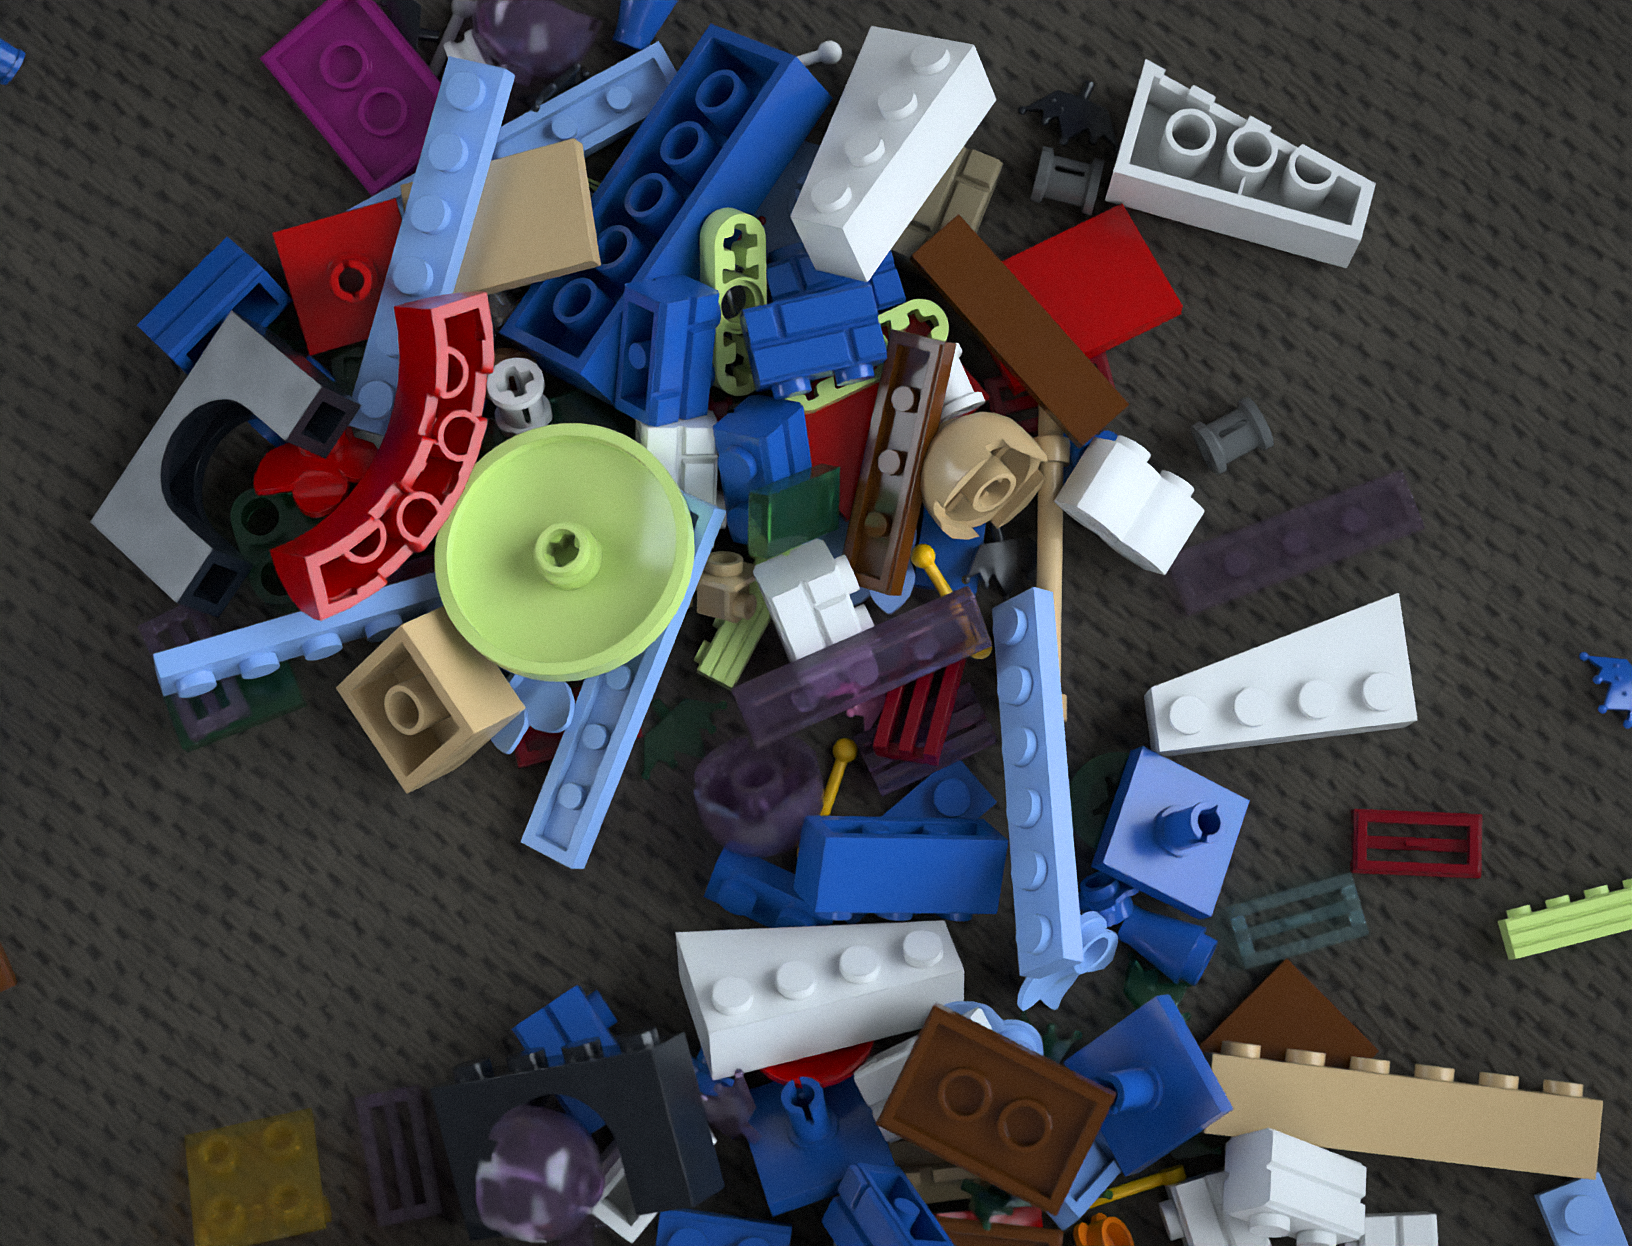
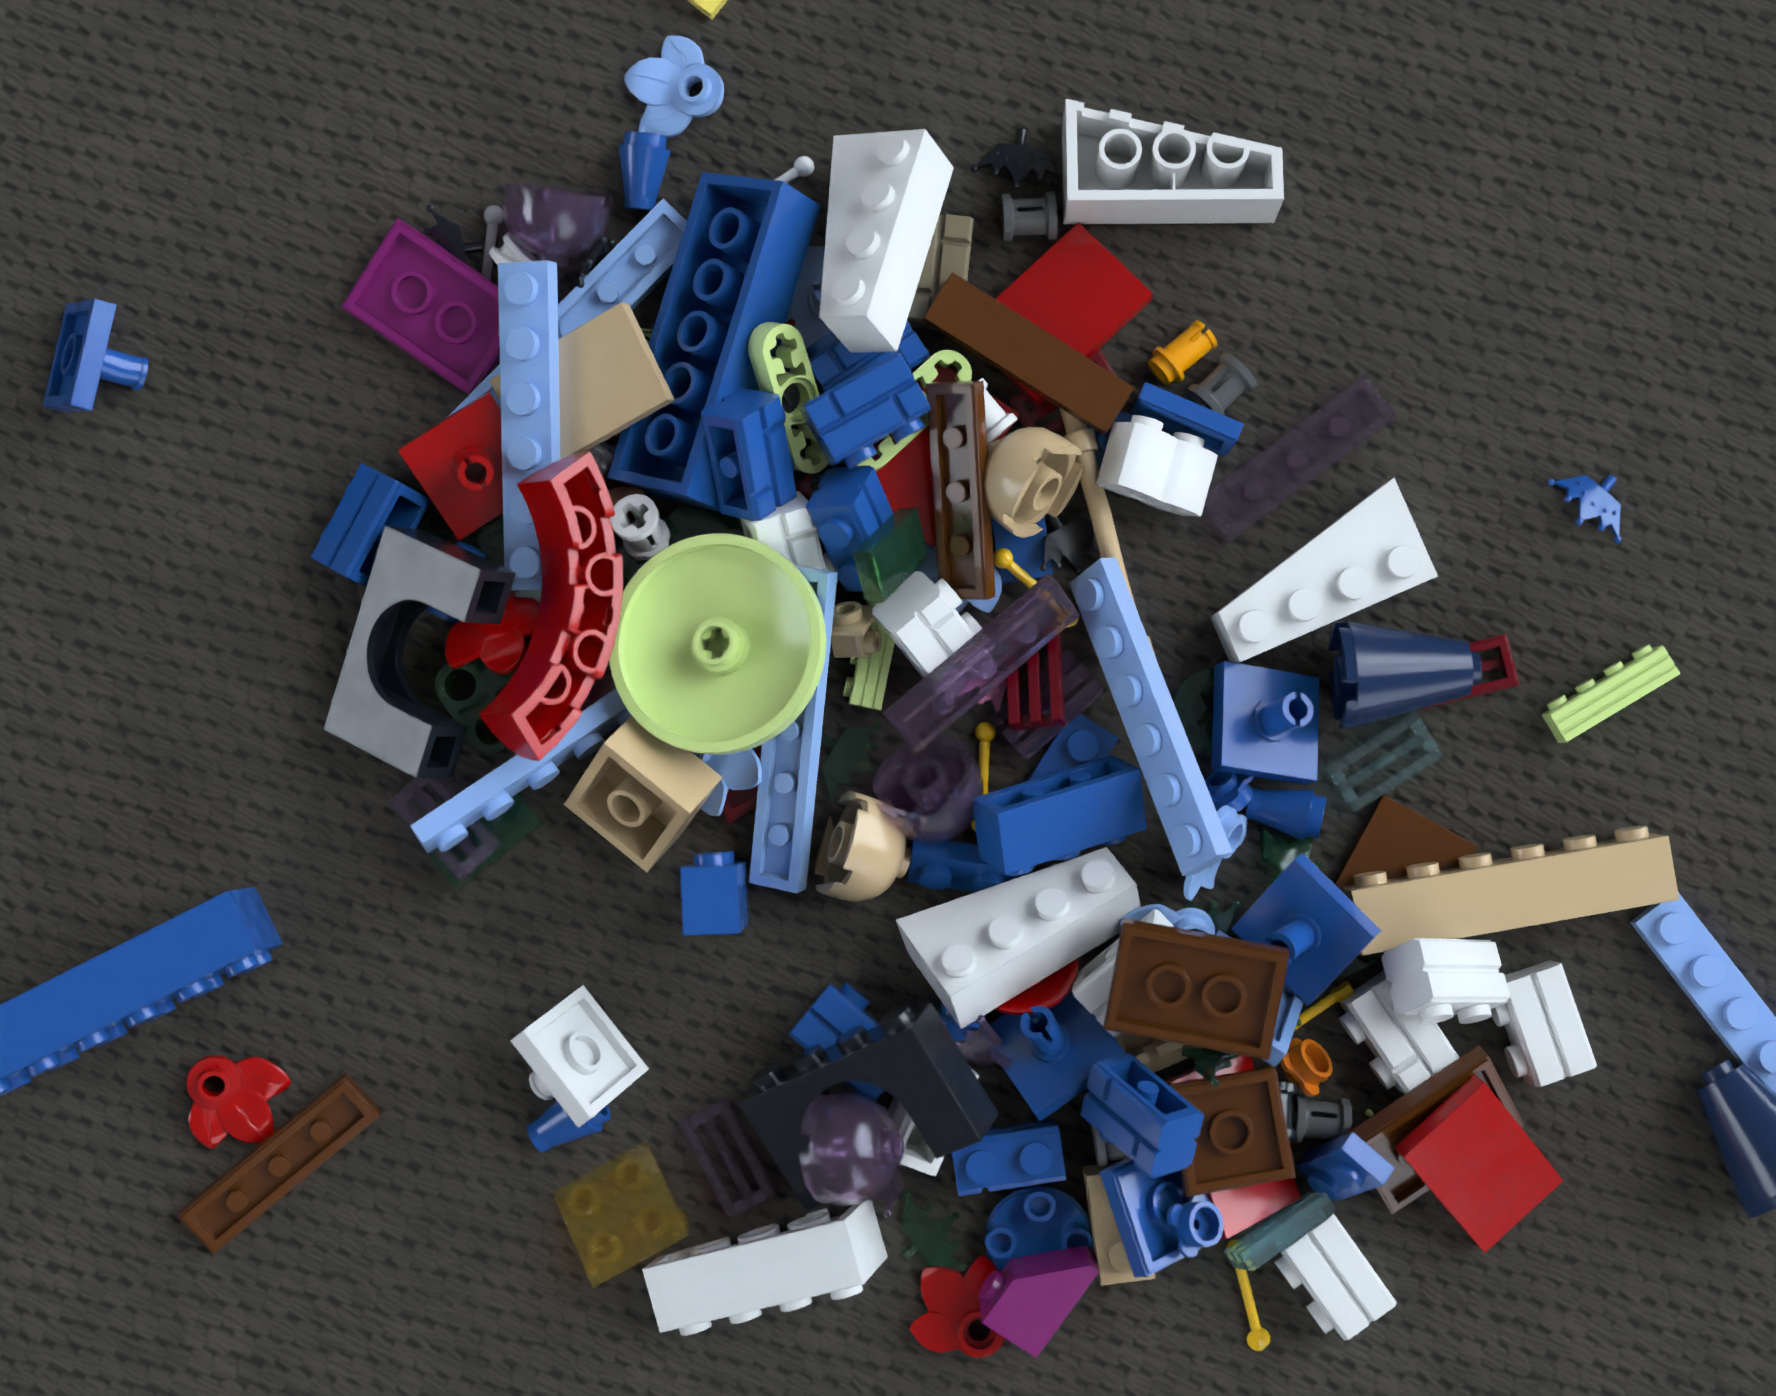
camera: 20 degrees left, 5 degrees up
none -> white tile [511,985,649,1128]
none -> blue cone [527,1101,611,1153]
none -> blue brick [680,851,749,936]
none -> tan cylinder [815,790,911,902]
none -> blue tile [1130,382,1244,456]
none -> light orange pin [1148,320,1218,386]
none -> dark blue cone [1328,621,1482,729]

